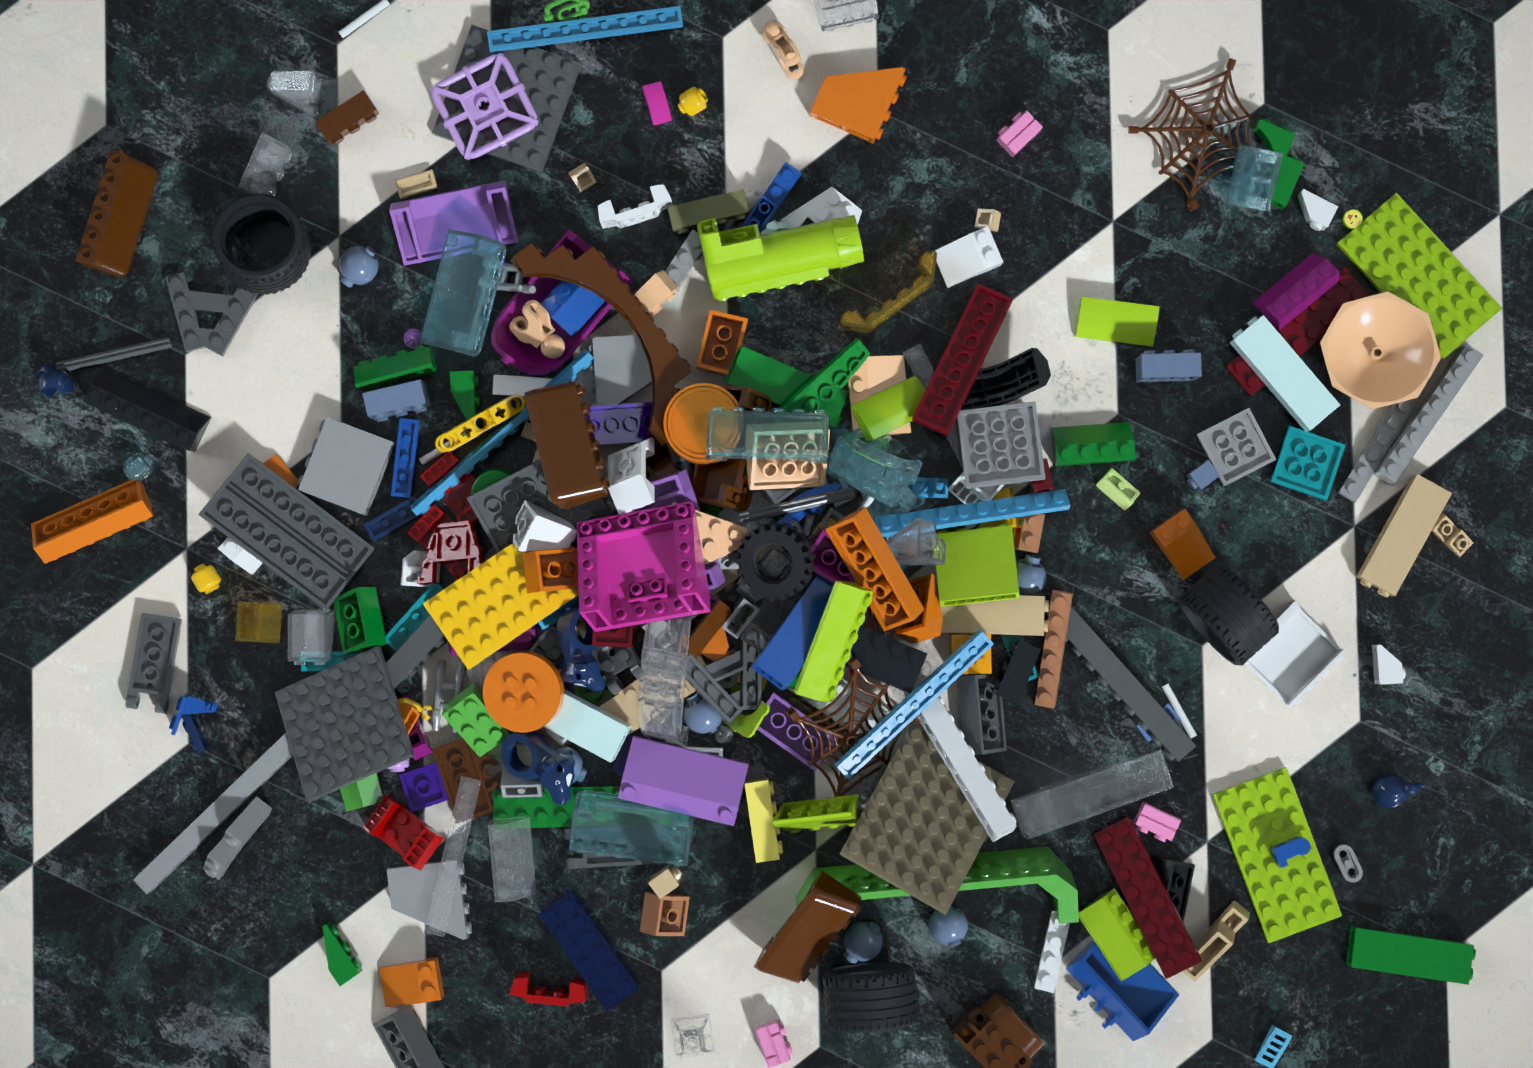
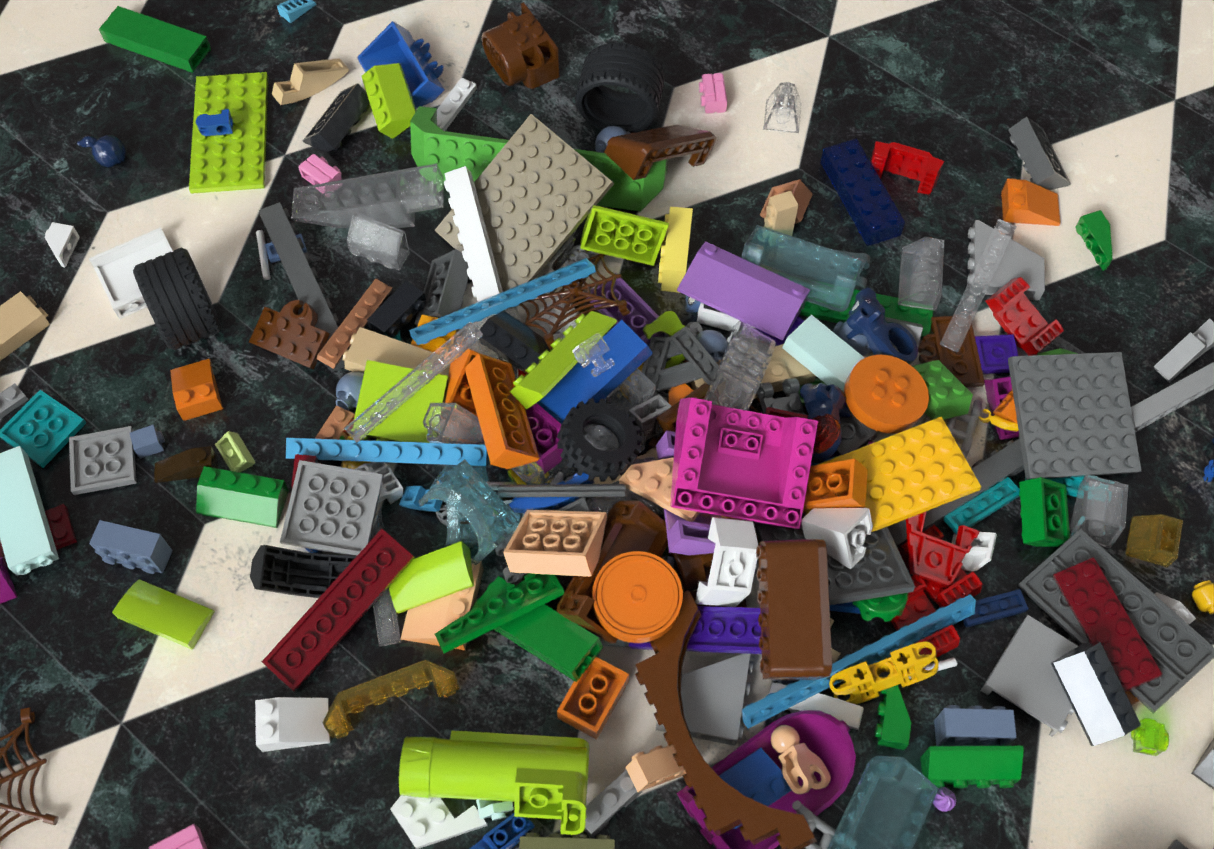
camera: 165 degrees left, 25 degrees down
blue plate [391,418,420,498] -> none
clear light blue windscreen [706,407,829,464] -> none
tan slope [975,208,1001,232] -> none
dark red plate [1094,817,1203,979] -> none
light grey plate [1332,844,1363,882] -> none
none -> dark brown slope [154,446,218,483]
none -> reddish brown plate [249,300,330,370]
none -> clear plate [344,322,483,443]
none -> clear slope [346,213,410,270]
none -> clear brick [572,332,615,377]
none -> clear red tile [812,414,840,454]
none -> slope [1051,642,1141,746]
none -> dark red plate [1053,557,1162,692]
none -> clear neon green brick [1130,718,1169,756]

